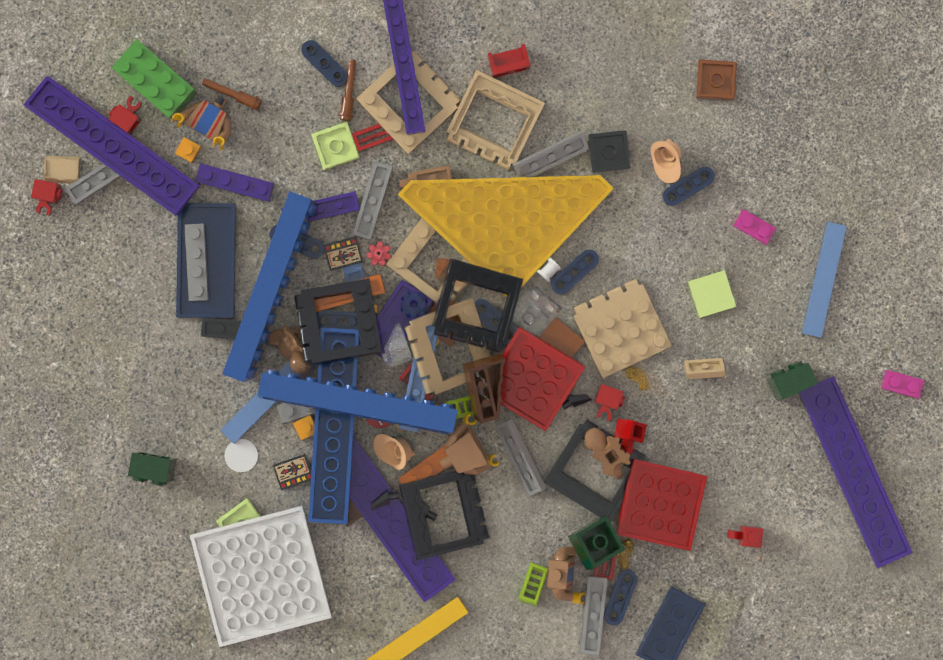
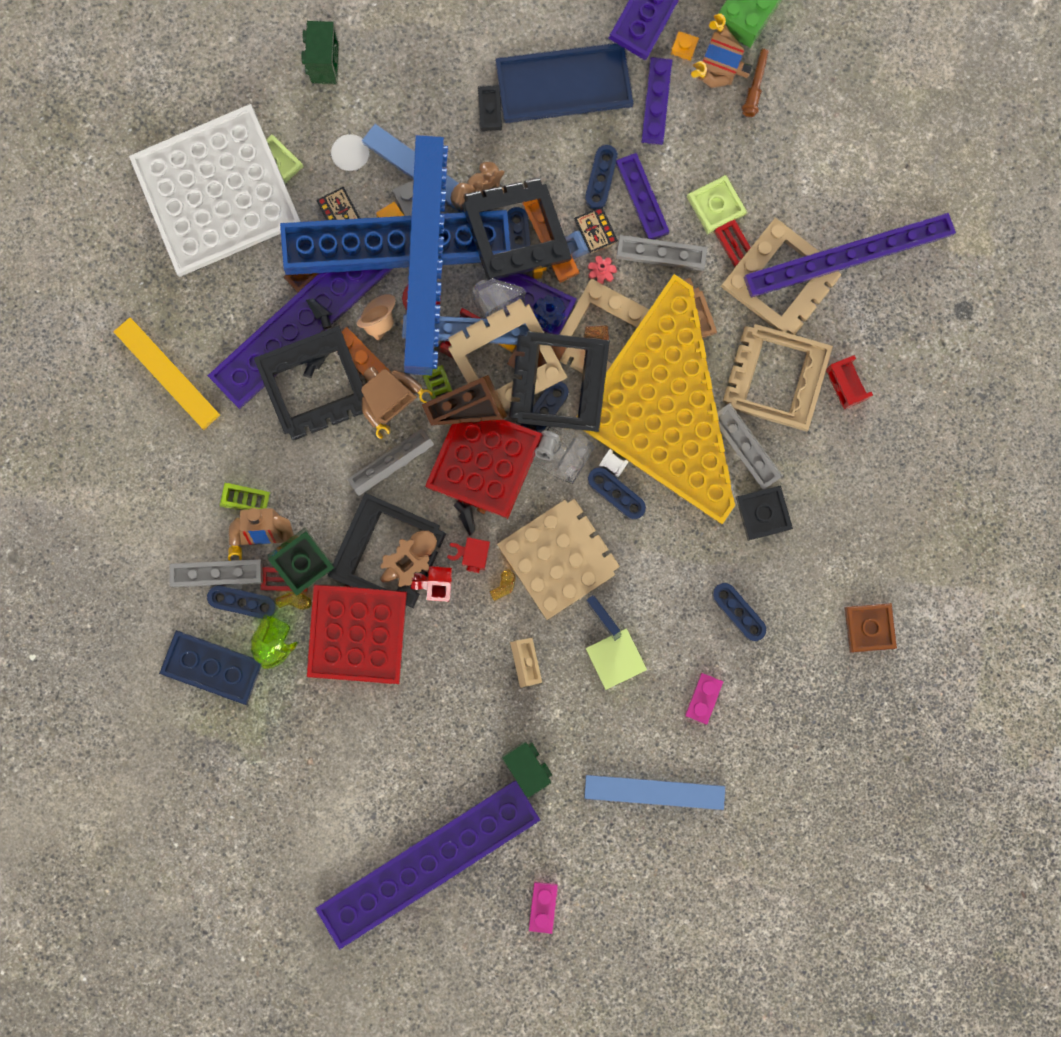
camera: 70 degrees right, 5 degrees down
light grey plate [185,223,209,301] -> none
blue brick [222,191,317,382] -> none
dark blue plate [301,40,347,87] -> none
dark orange pin [338,60,356,122] -> none
dark orange tile [539,317,585,357] -> none
light nougat piece [651,139,682,183] -> none
red brick [727,525,763,548] -> none
none -> clear neon green helmet [250,615,299,669]
none -> light grey bush [535,431,560,461]
none -> dark blue tile [586,595,621,641]

